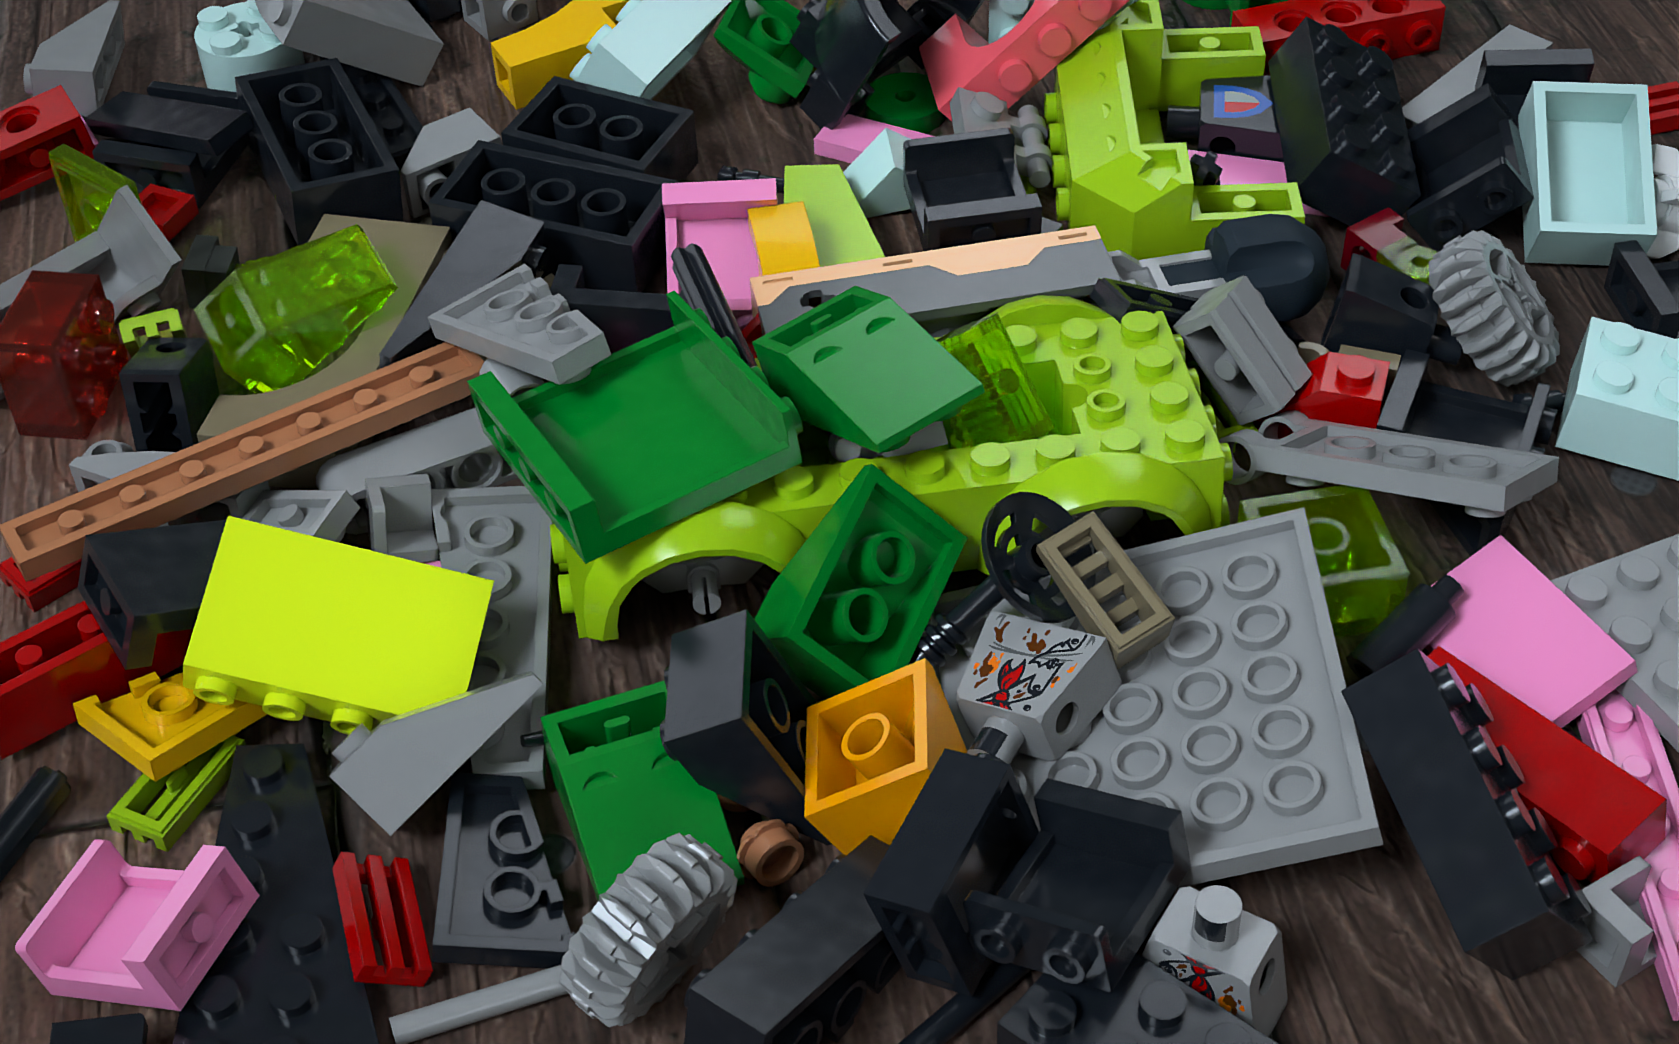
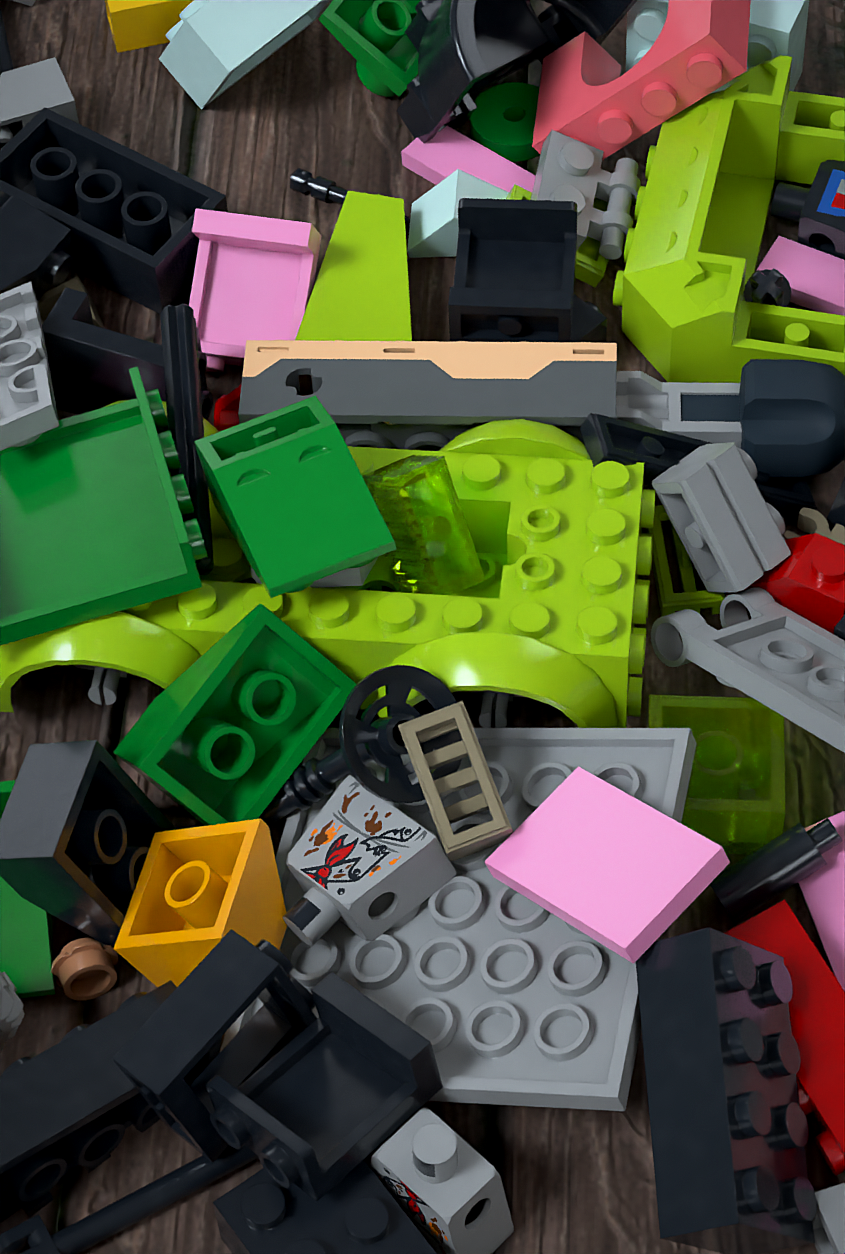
camera: 15 degrees right, 10 degrees up
black brick [501,76,699,183] -> none
yellow slope [747,201,820,276] -> none
none -> bright pink tile [484,766,730,964]

